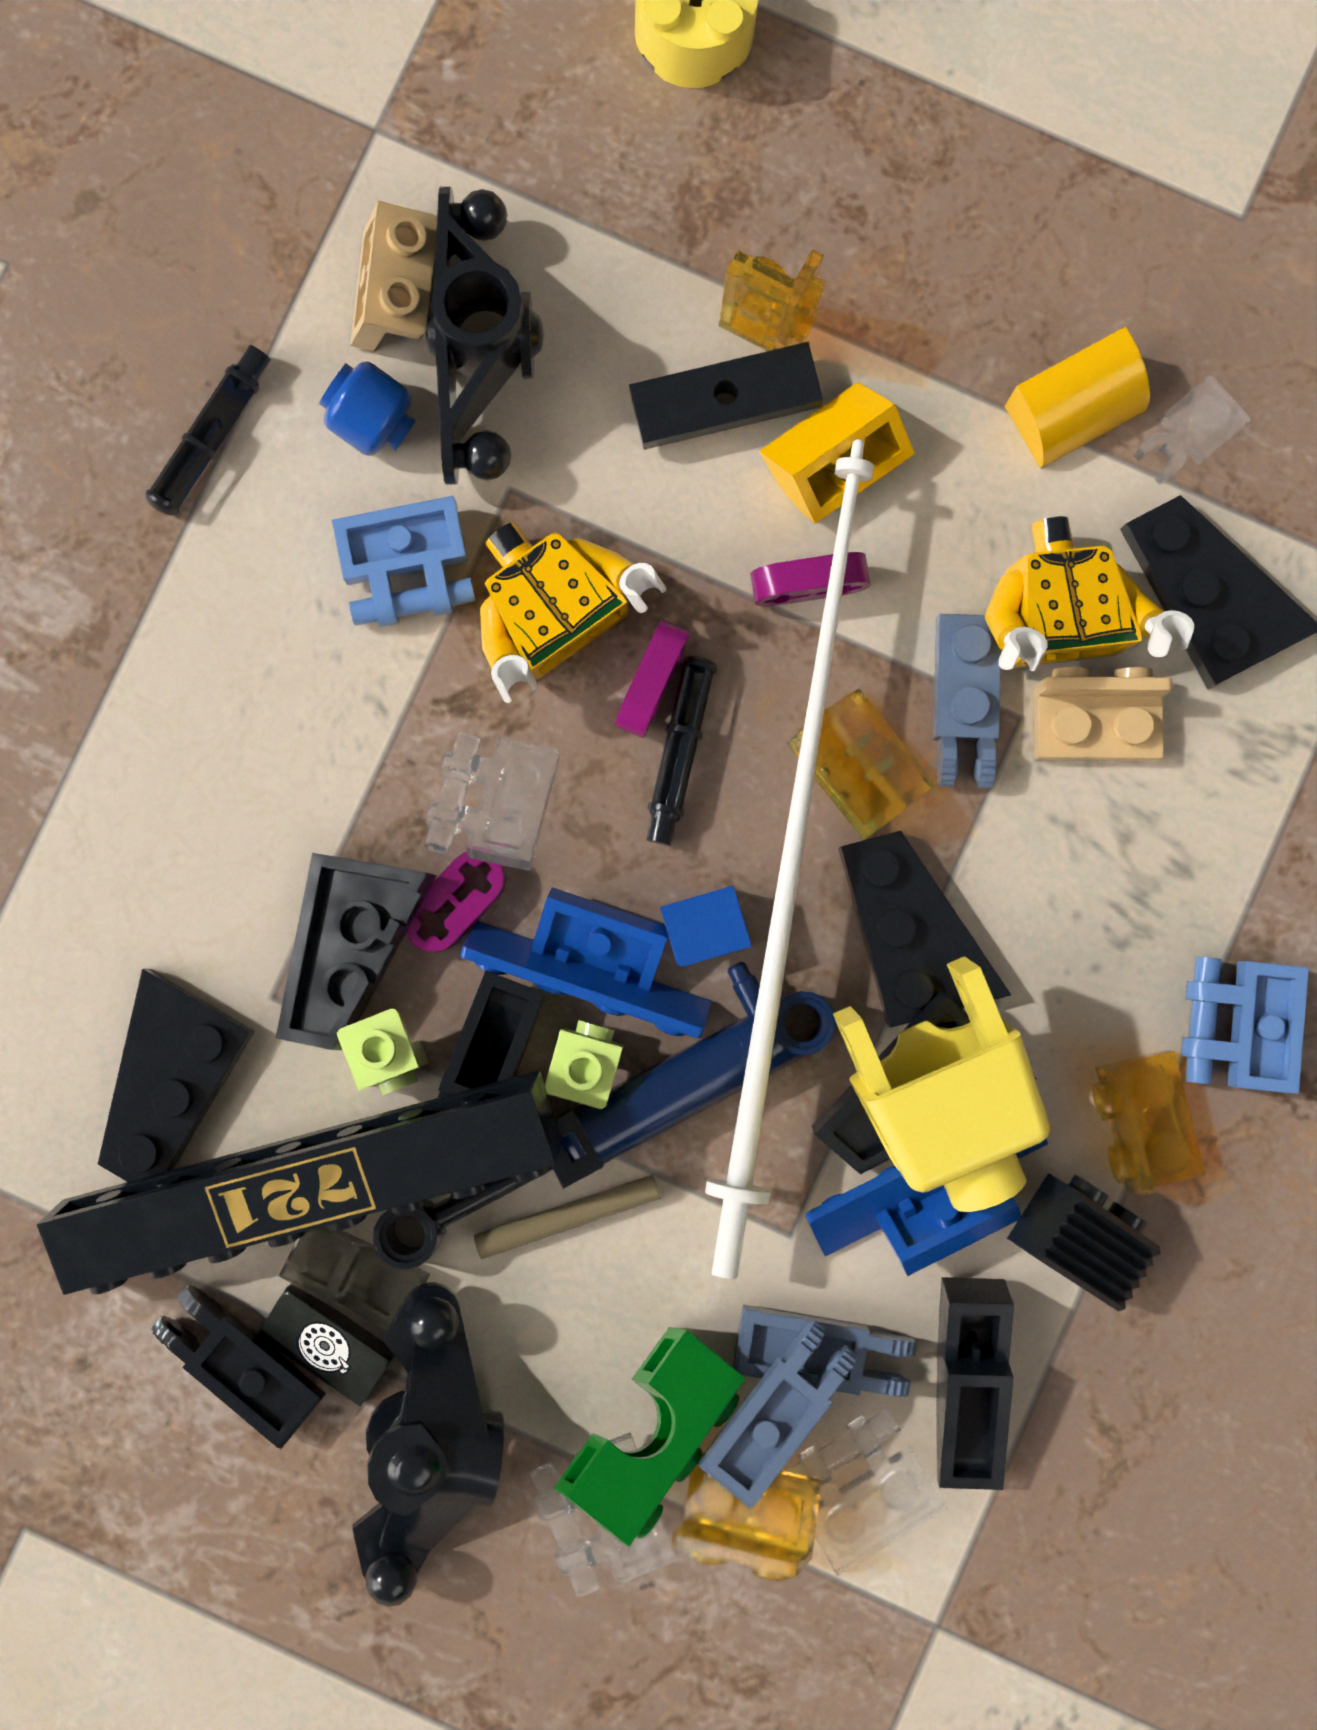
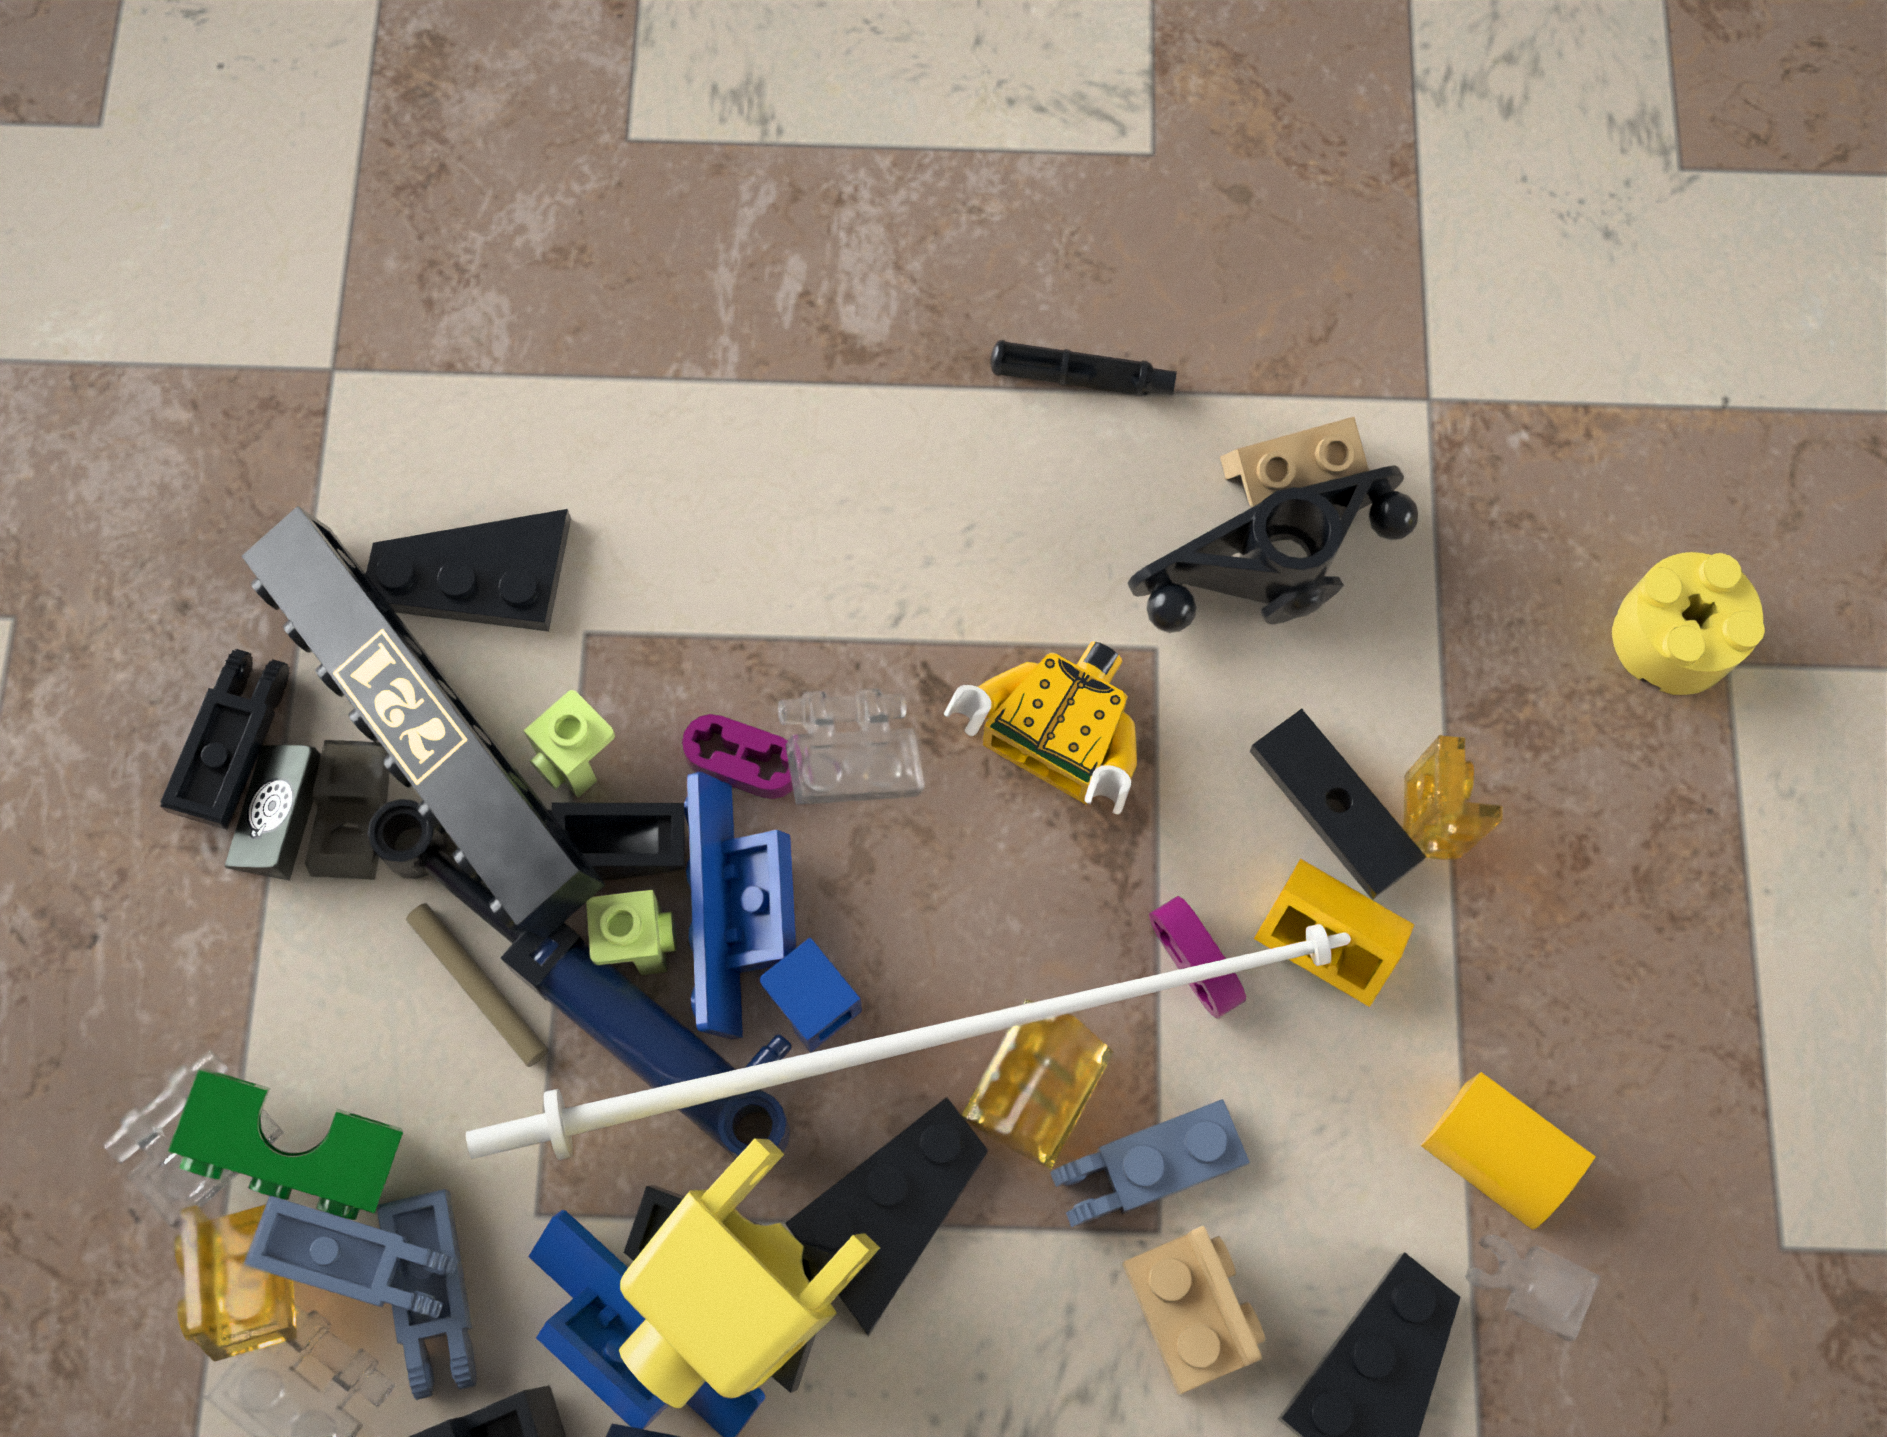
camera: 65 degrees right, 15 degrees down
black wing [276,853,437,1050] -> none
blue head [319,361,416,456] -> none
medium blue plate [332,495,476,627] -> none
black piece [352,1282,504,1607] -> none
magenta beam [615,619,691,738] -> none
black piece [646,656,717,846] -> none
yellow torso [985,516,1194,672] -> none

